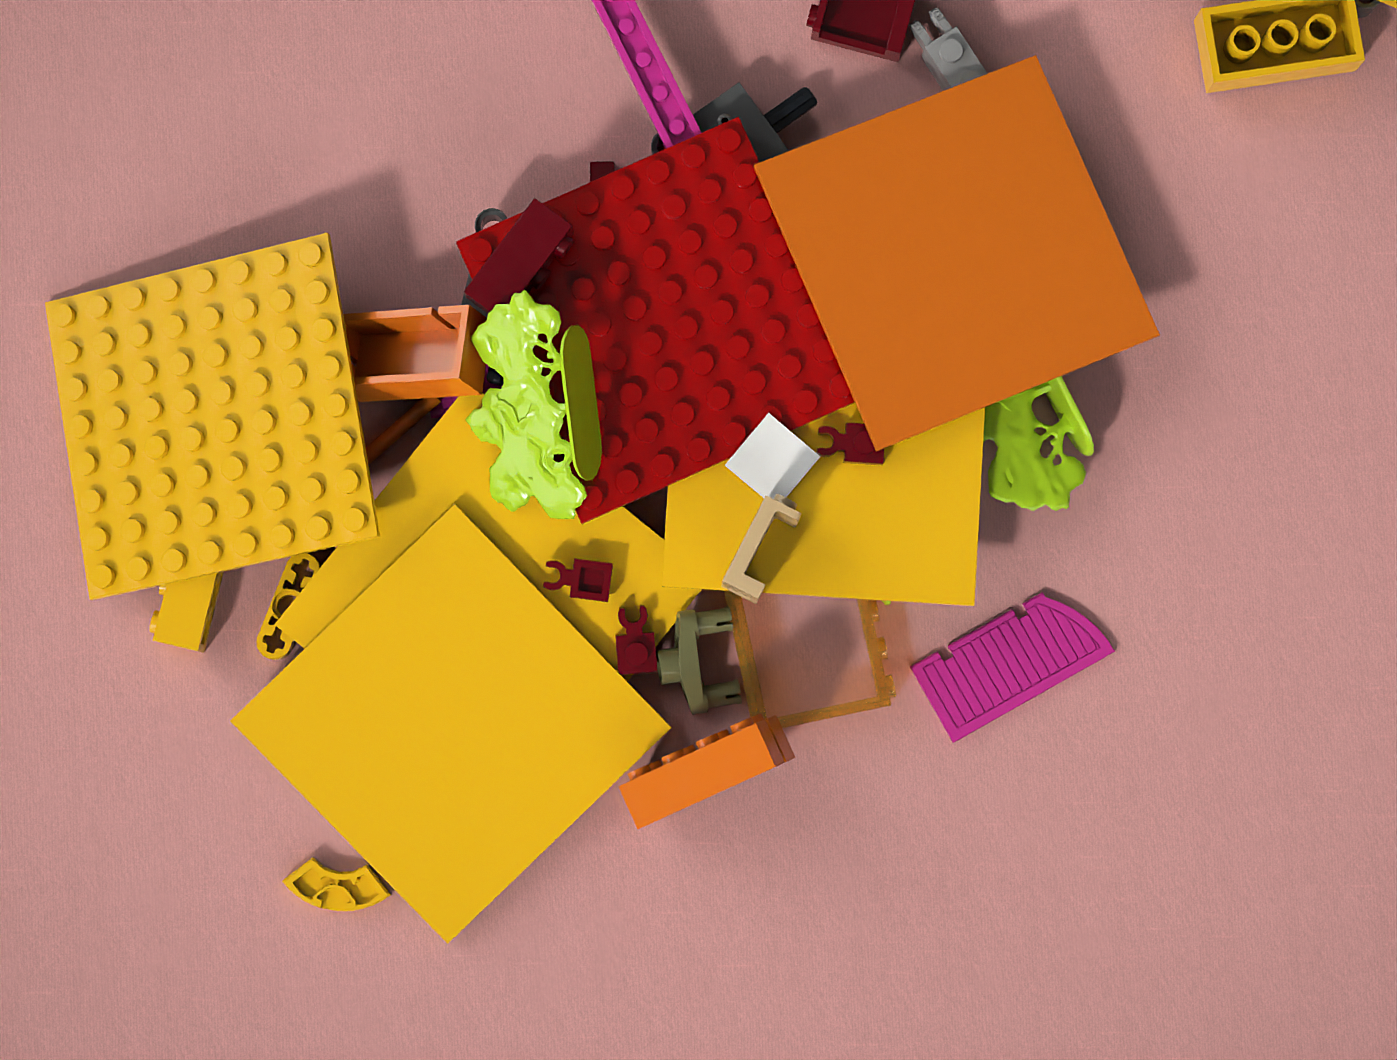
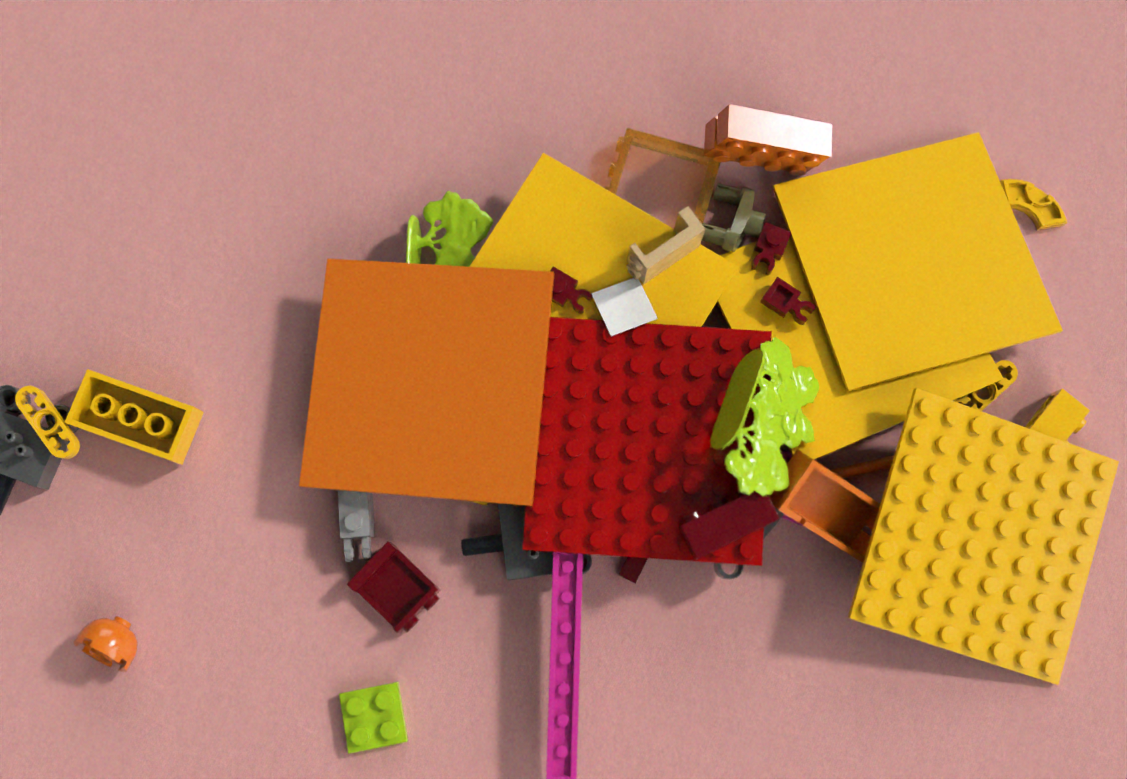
camera: 150 degrees left, 5 degrees down
dark pink piece [910,592,1115,743] -> none

